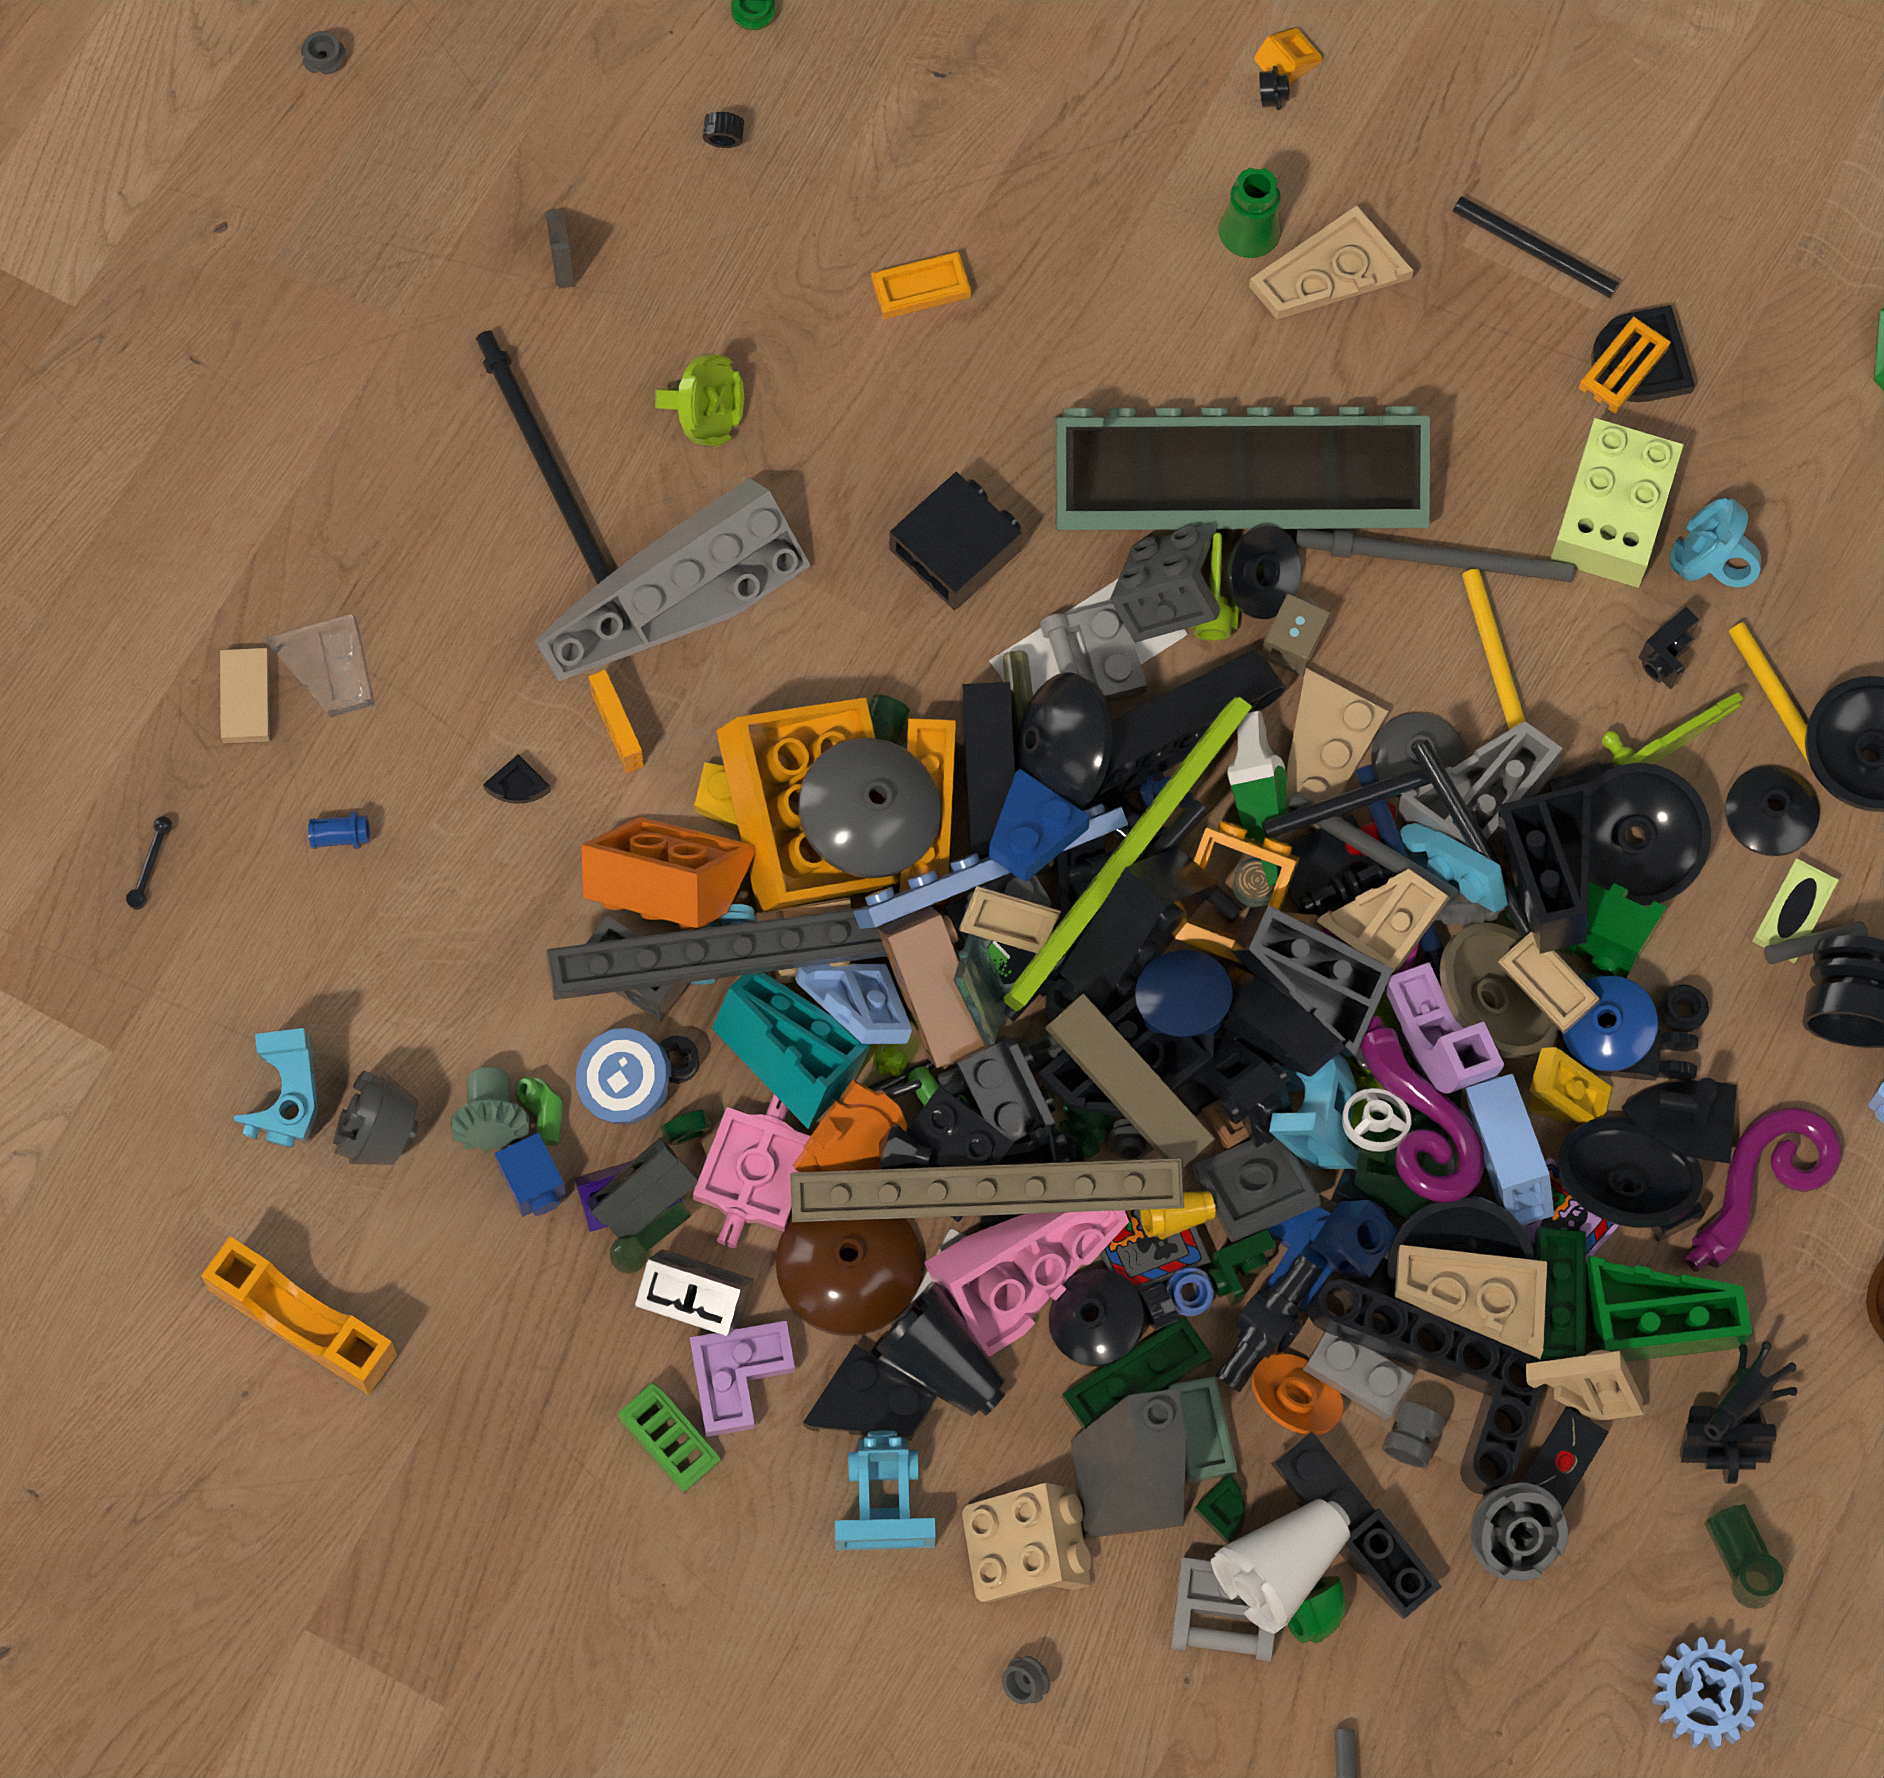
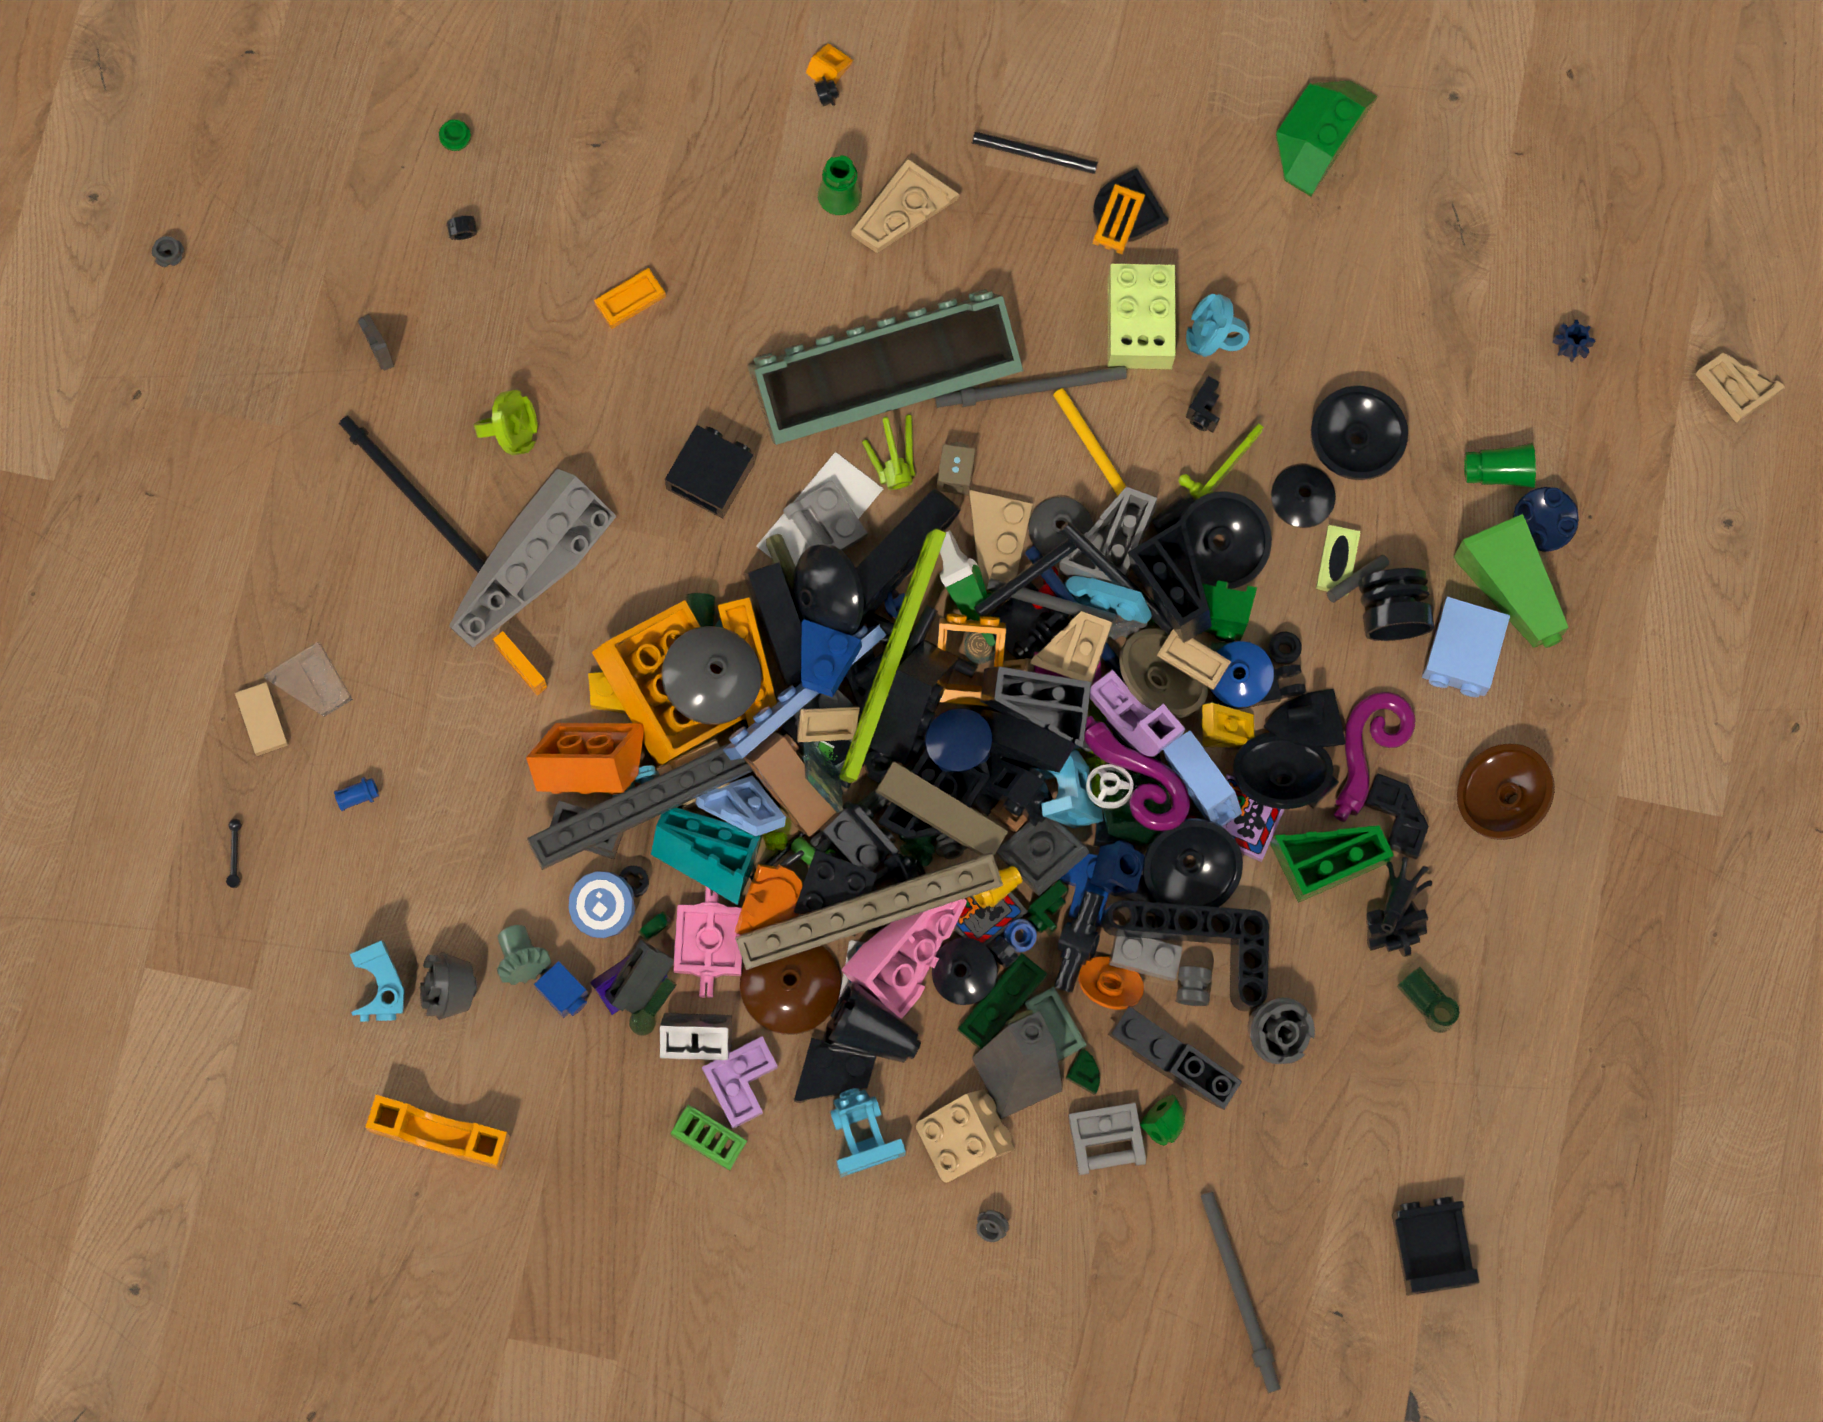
camera: 20 degrees left, 5 degrees up
black tile [483,754,551,804] -> none
bright green arm [515,1077,563,1146] -> none
black rock [878,1122,933,1169] -> none
dark grey bracket [1110,523,1221,643] -> none
white cone [1211,1499,1350,1634] -> none
black dish [1227,526,1301,619] -> none
tan wing [1395,1245,1547,1359] -> none
black tile [1520,1406,1609,1510] -> none
tan wing [1526,1350,1643,1421] -> none
dark green tile [1533,1227,1586,1363] -> none
light blue gear [1652,1637,1764,1750] -> none
yellow bar [1728,622,1824,788] -> none
none -> black tile [1365,773,1429,859]

